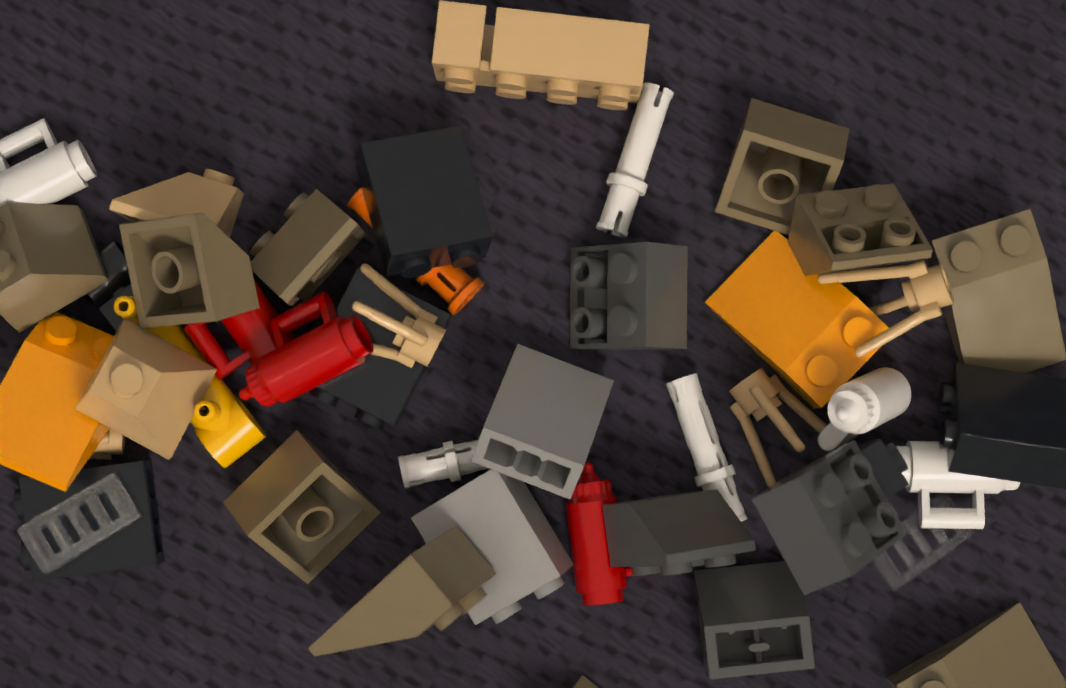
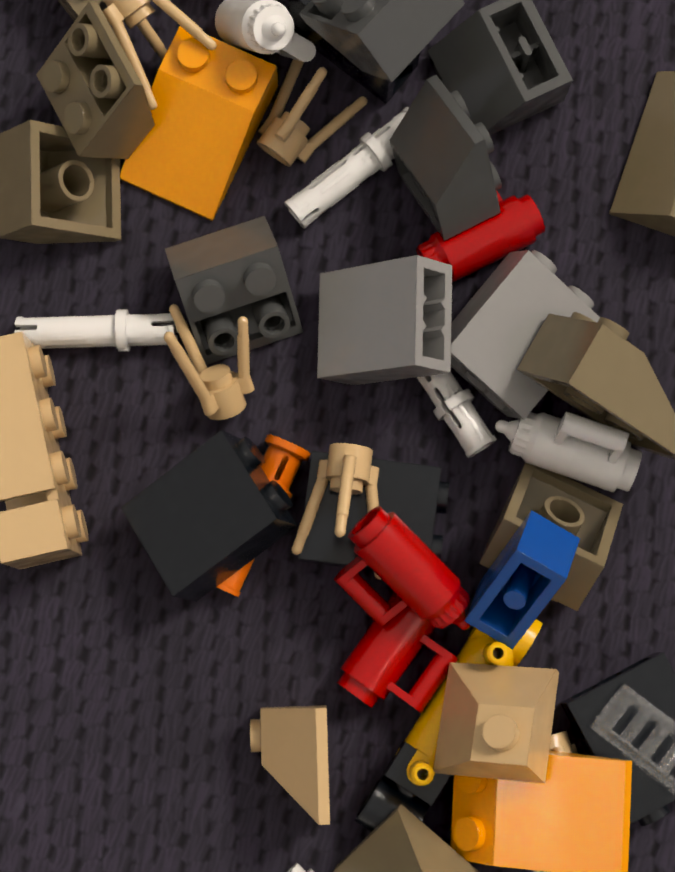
camera: 115 degrees left, 5 degrees down
dark tan slope [119,213,259,328] -> none
dark tan slope [250,189,366,307] -> none
none -> tan plant [164,304,255,420]
none -> blue brick [464,510,580,649]
none -> white piece [495,411,642,493]

